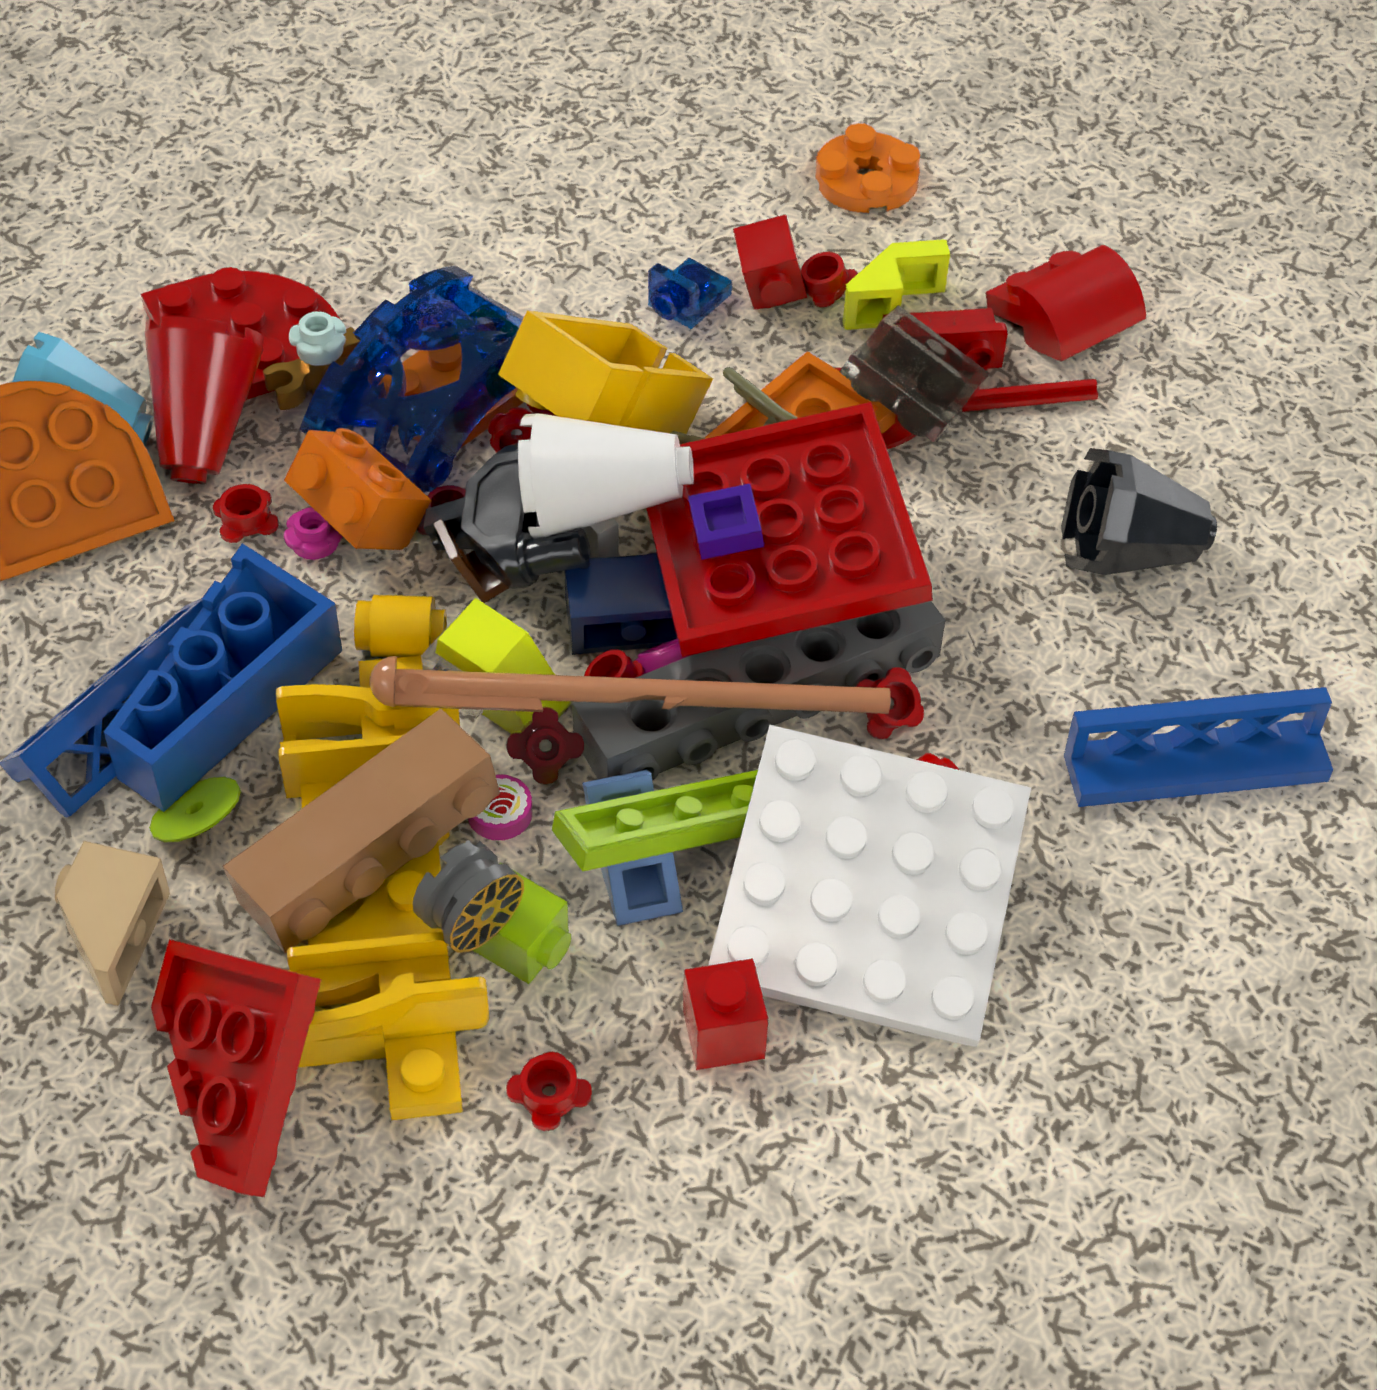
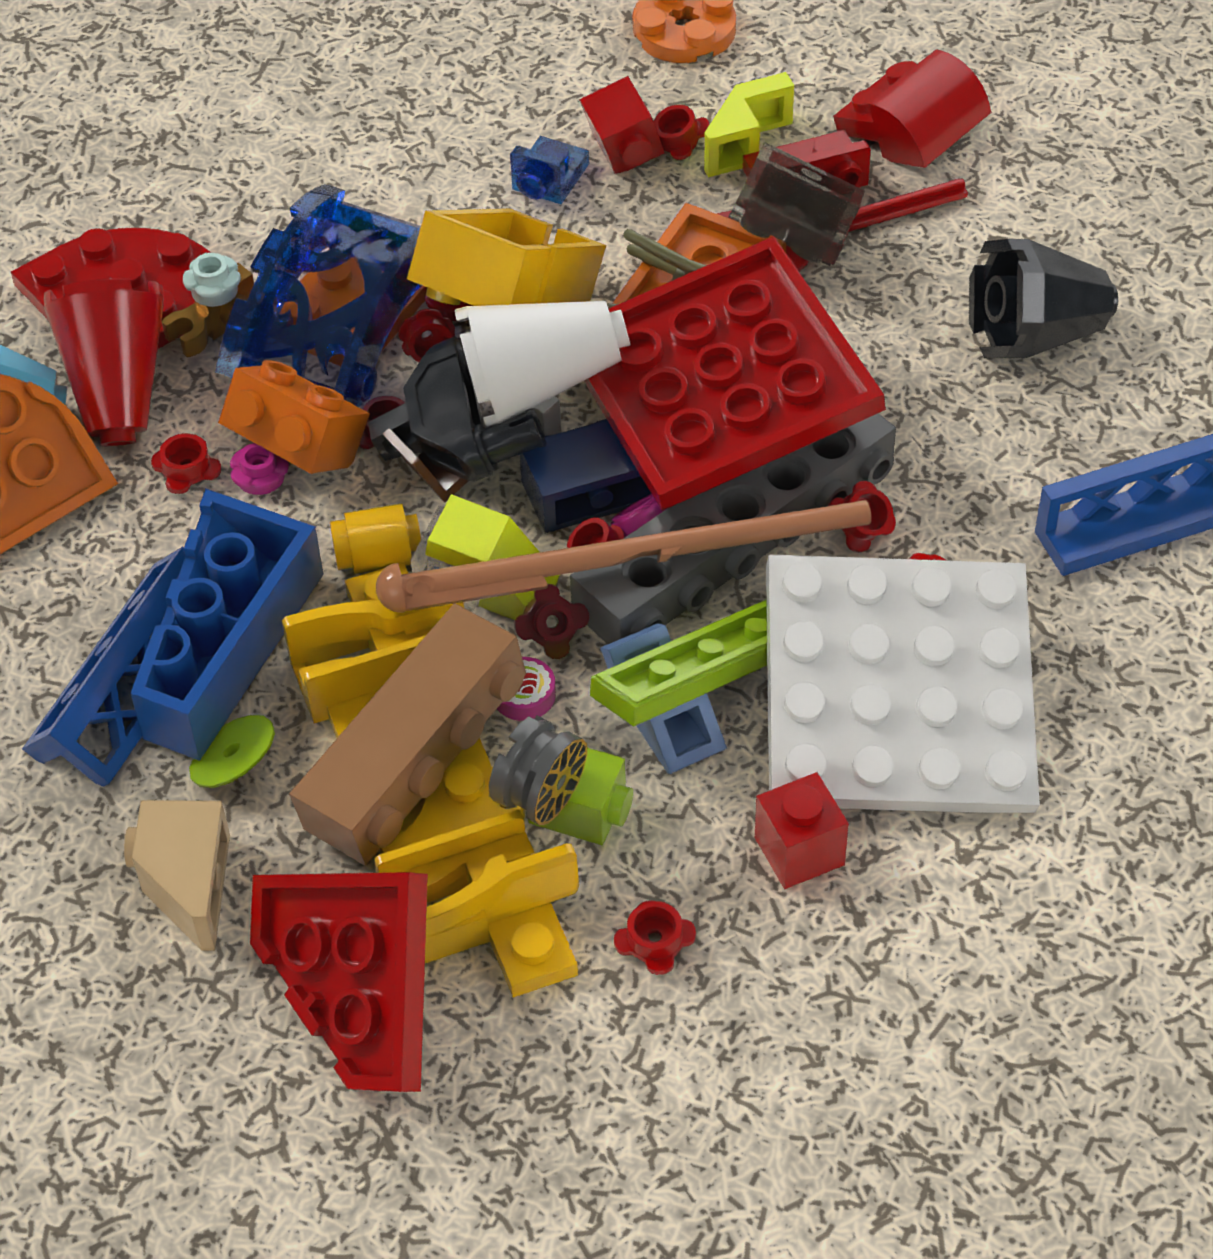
camera: 10 degrees left, 0 degrees up
dark purple plate [688,484,764,560] -> none

